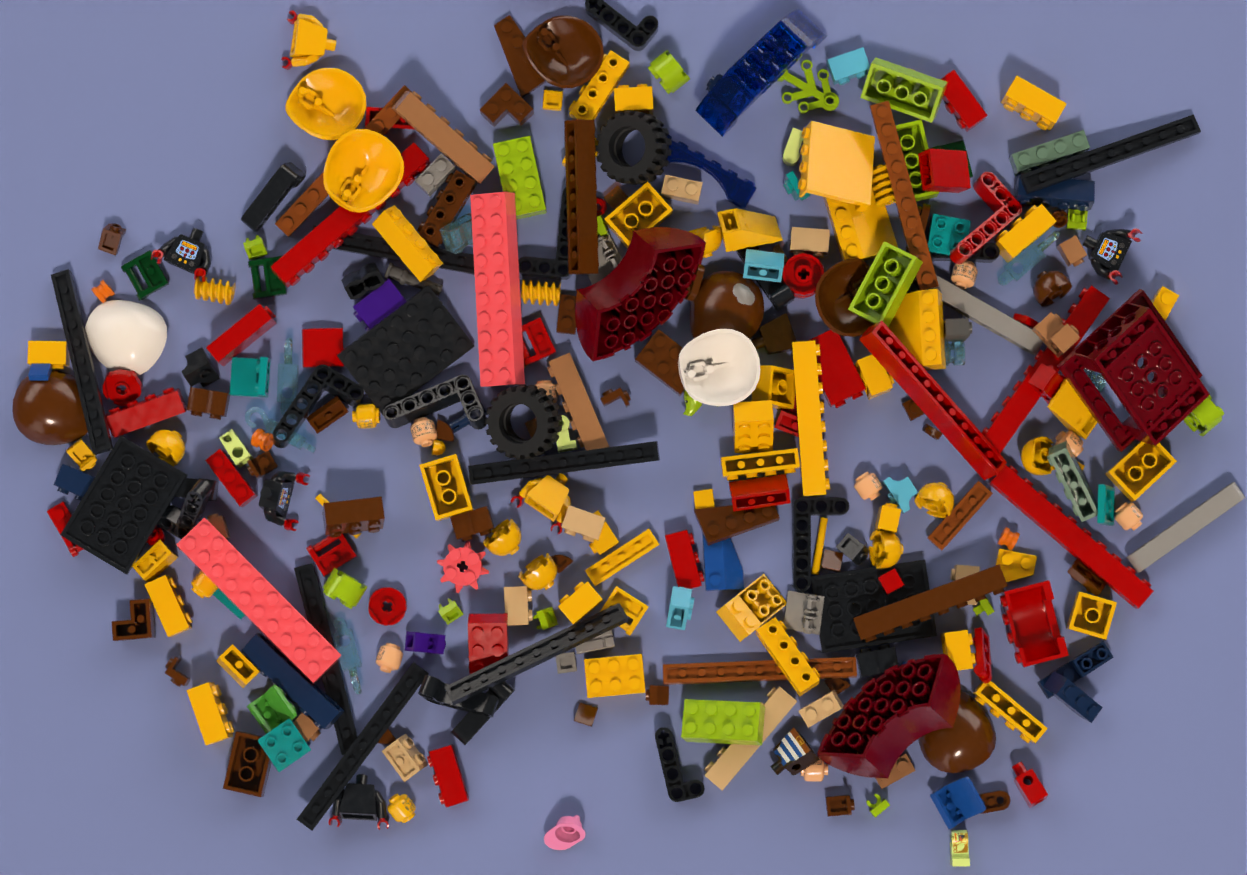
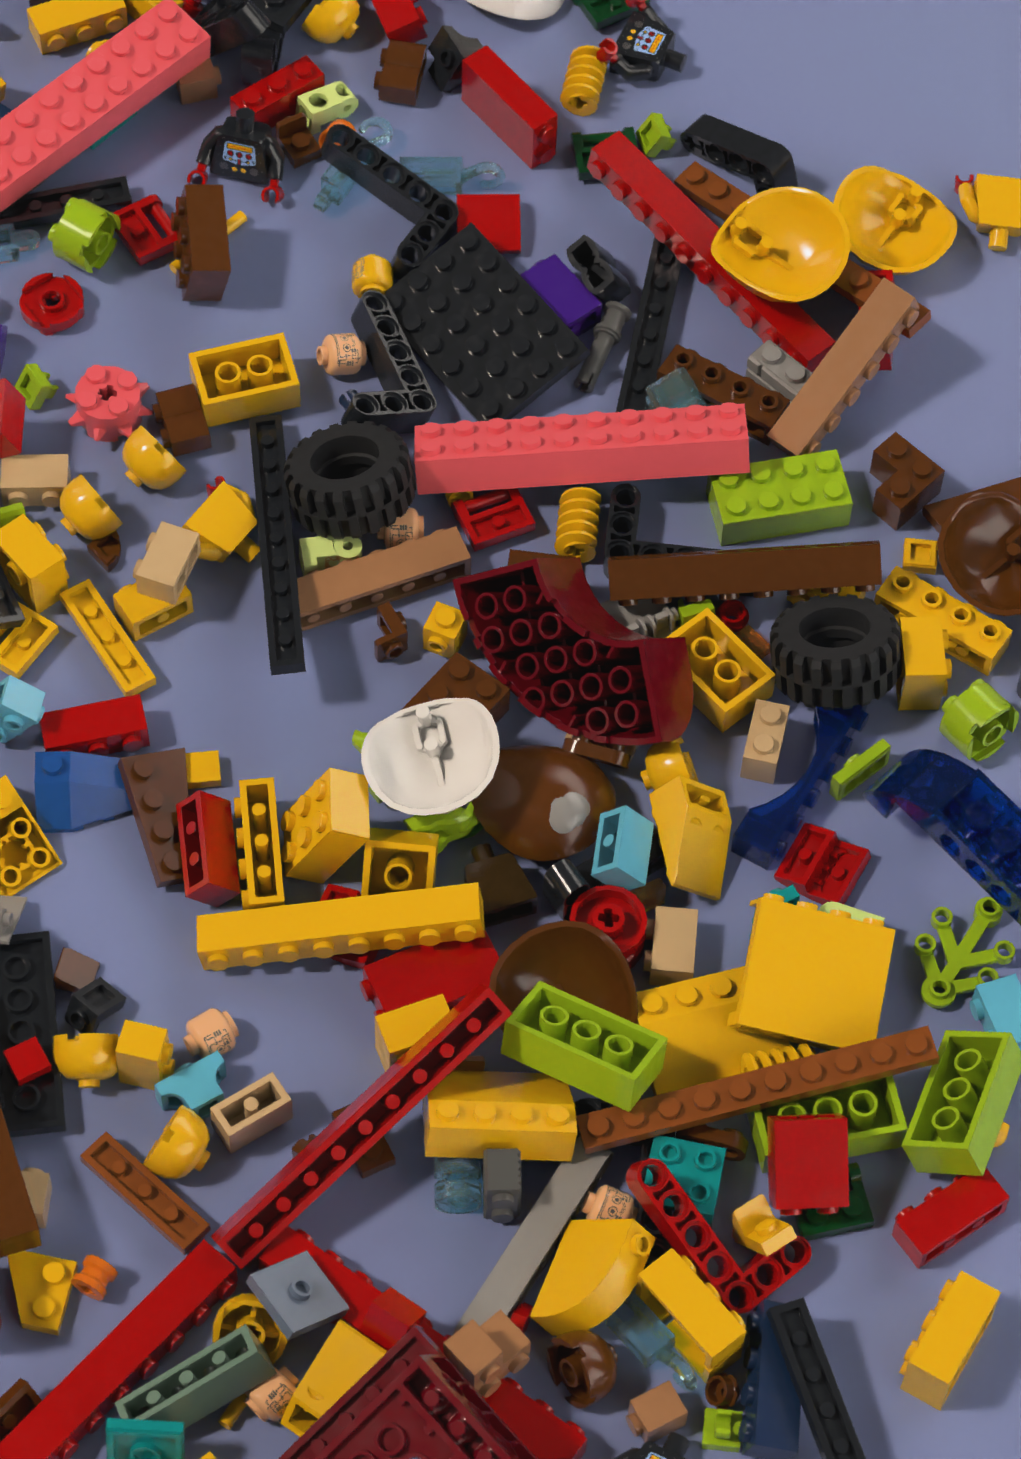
camera: 85 degrees right, 25 degrees down
teal bracket [230,357,271,398] -> none
reddish brown plate [306,396,349,434] -> none
yellow brick [372,205,443,282] -> none
yellow hinge [431,440,446,455] -> none
reddish brown tile [436,420,454,442] -> none
black beam [792,497,849,592] -> none
yellow bar [811,517,828,575] -> none
sand green brick [1009,130,1090,176] -> none
none -> tan brick [210,1072,293,1154]
none -> sand blue plate [246,1251,349,1340]
none -> yellow brick [423,601,468,659]
none -> yellow brick [529,1219,656,1336]
none -> yellow slope [732,1194,797,1257]
none -> red slope [774,822,871,905]
none -> lime plate [829,738,891,801]

